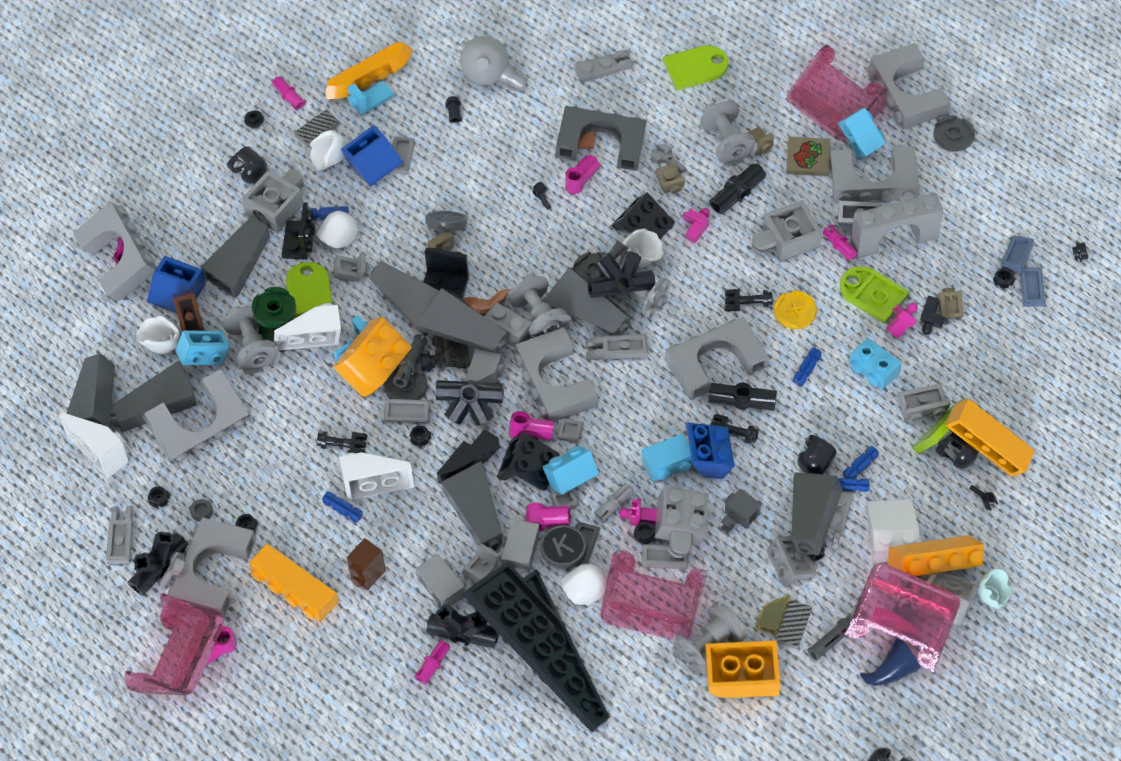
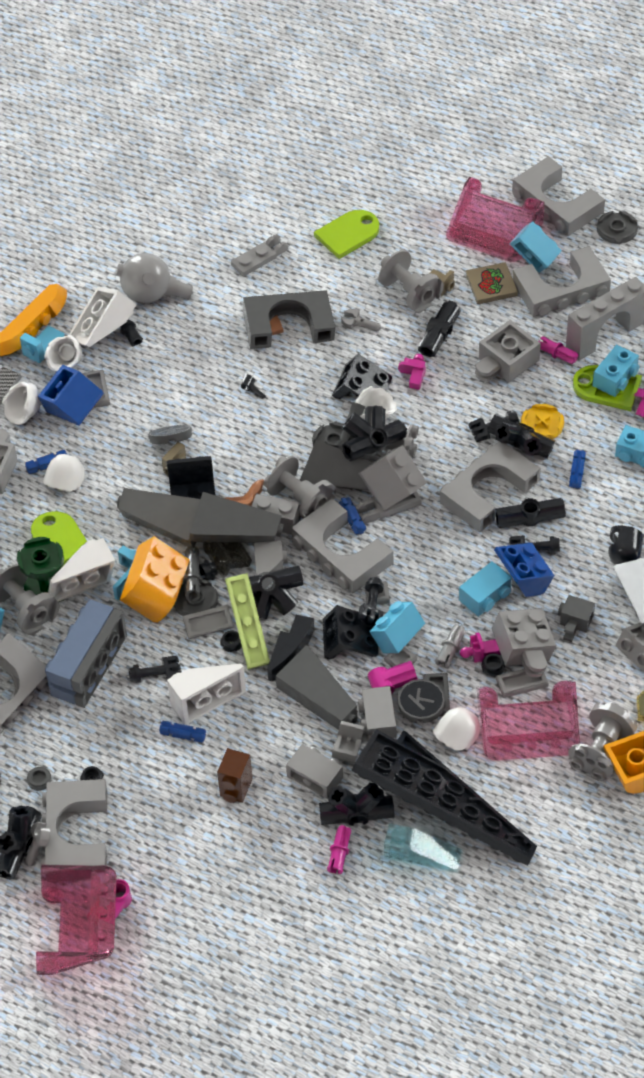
camera: 20 degrees left, 5 degrees down
light orange brick [249,544,339,622] -> none
black bracket [281,202,315,260] -> none
light grey bracket [334,253,368,281] -> none
dark pink piece [509,411,554,441] -> none
dark pink piece [565,154,600,194] -> none
dark tan bracket [655,163,686,194] -> none
light grey brick [838,201,882,225] -> none
none -> white hair [45,335,82,372]
none -> piece [45,599,127,708]
none -> white slope [69,287,137,347]
none -> yellowish green tile [225,573,270,670]
none -> blue axle [339,497,366,535]
none -> black hinge [358,577,384,626]
none -> light grey slope [359,445,427,511]
none -> clear light blue slope [384,824,462,872]
none -> black piece [487,414,556,458]
none -> medium azure brick [593,344,640,397]

